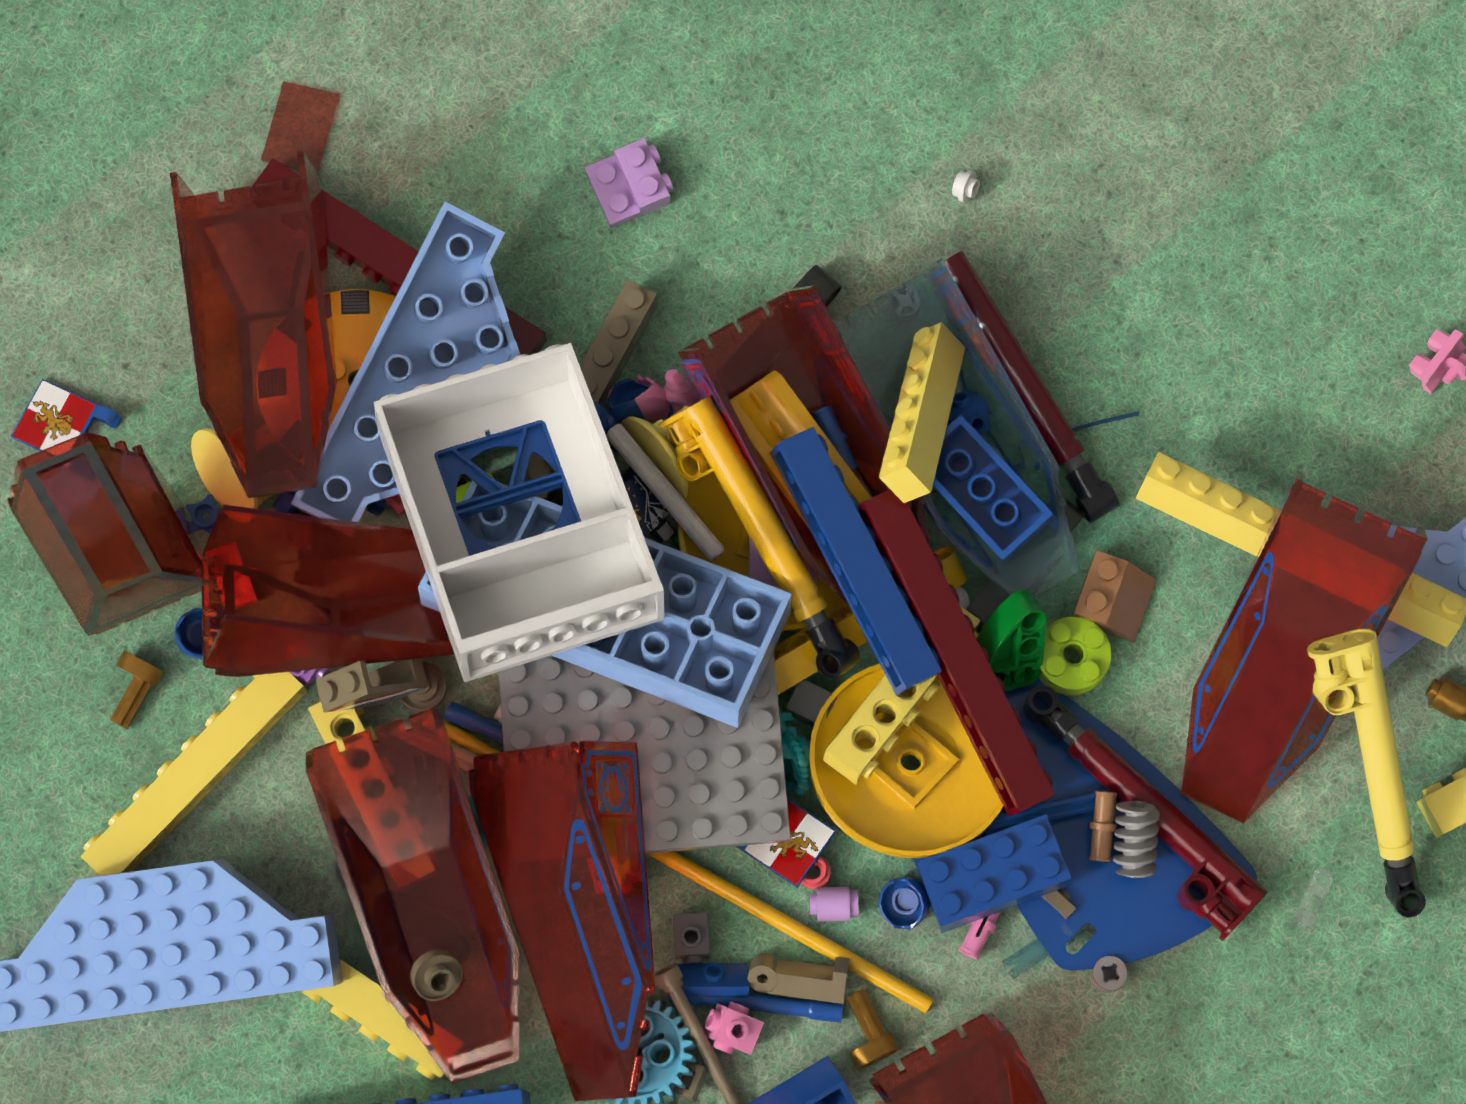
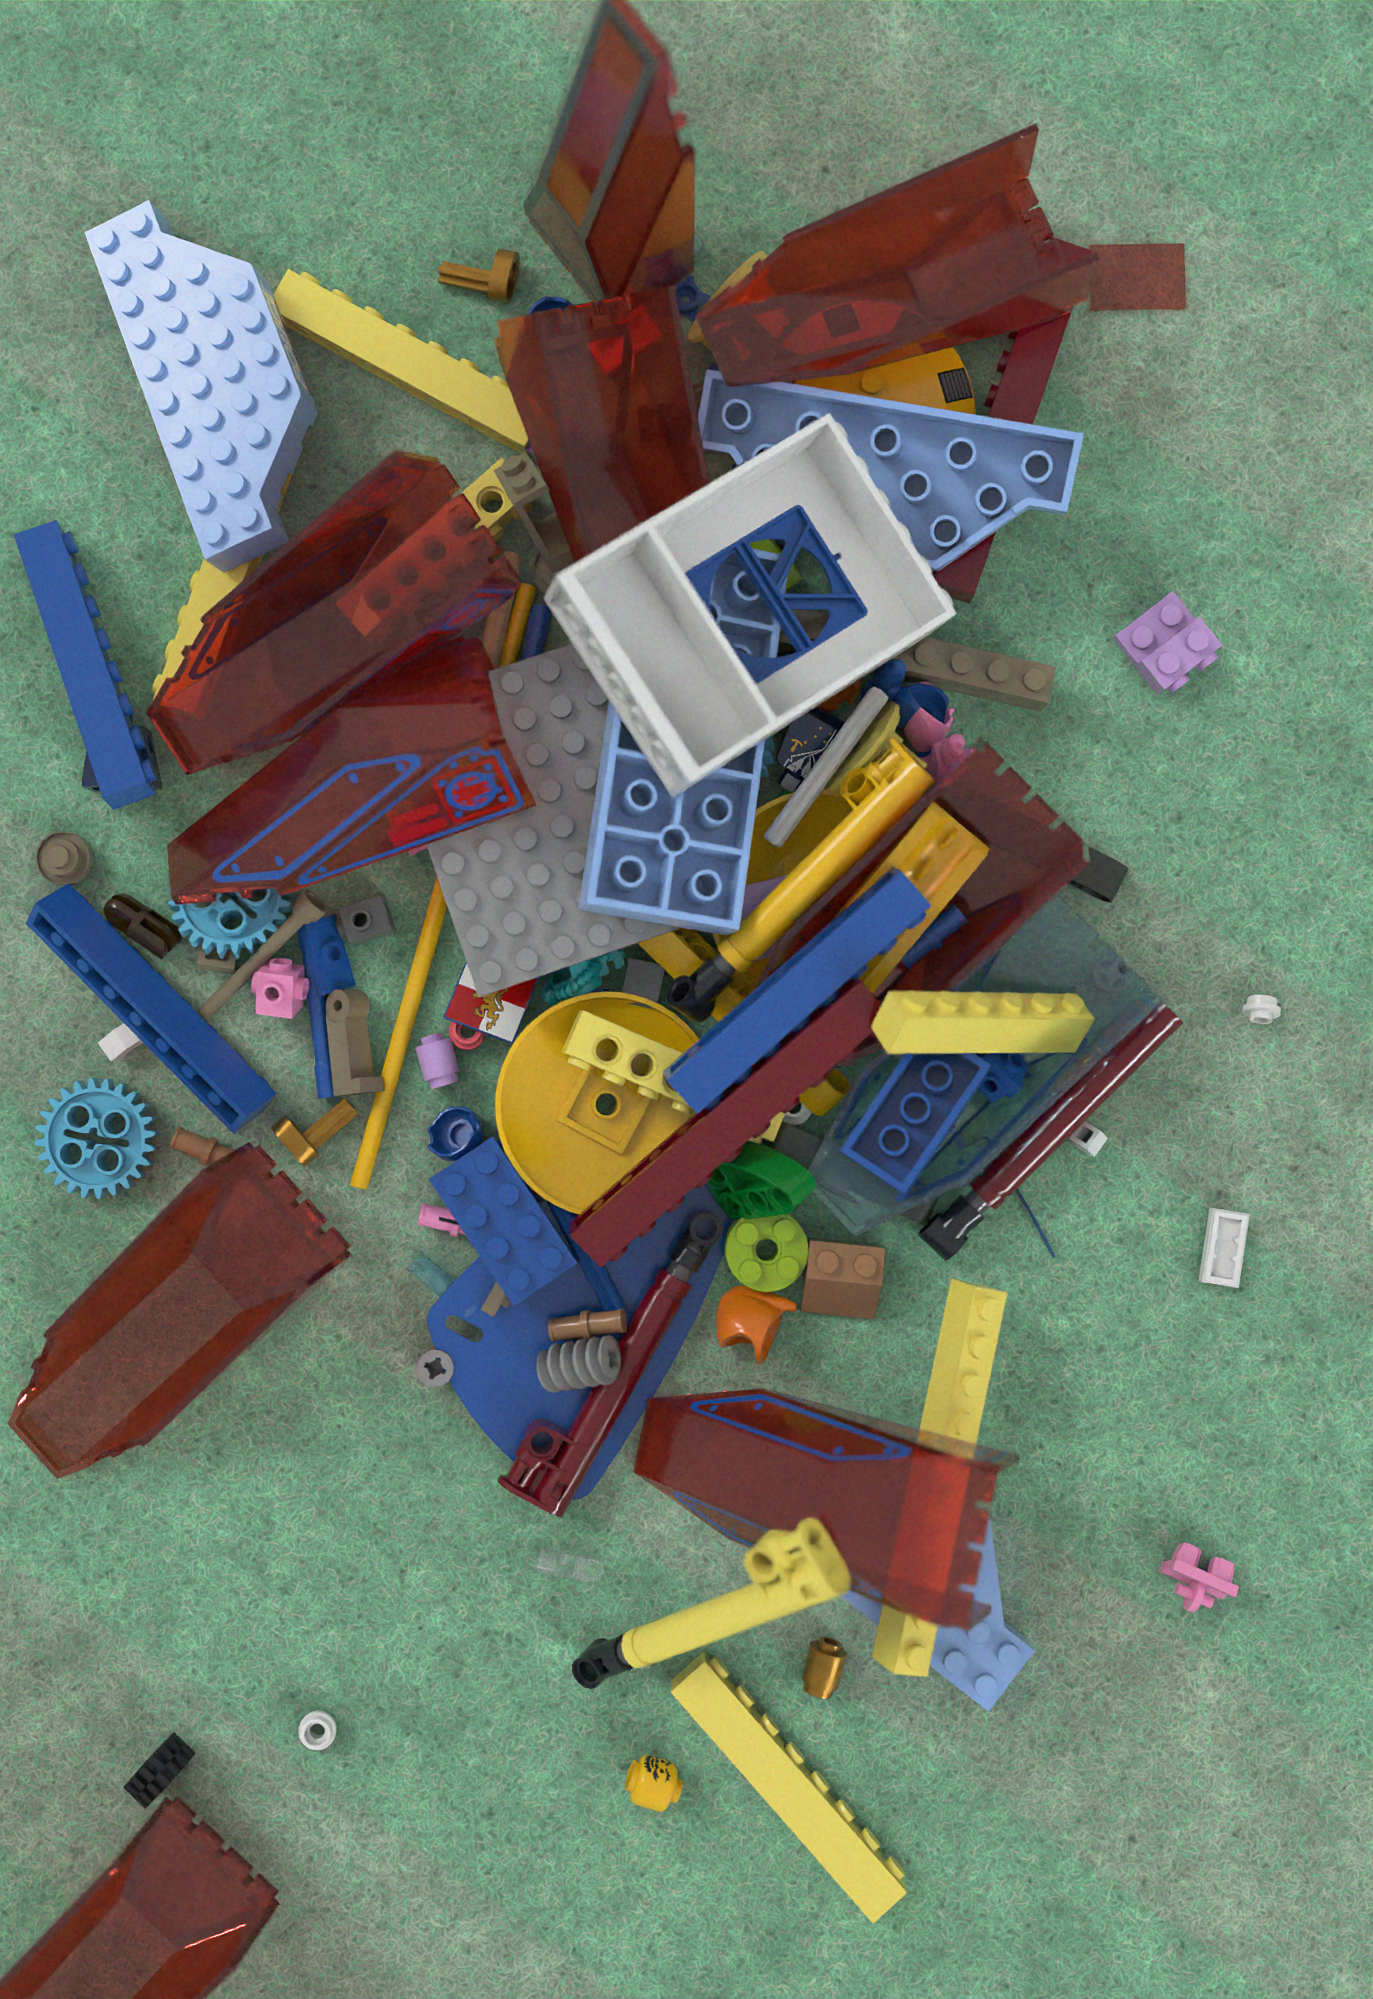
camera: 75 degrees right, 10 degrees up
flag [11,379,121,475] -> none
dark tan plate [410,949,463,1001] -> none
none -> orange piece [716,1286,797,1365]
none -> white piece [1069,1121,1108,1157]
none -> white plate [1198,1207,1250,1288]

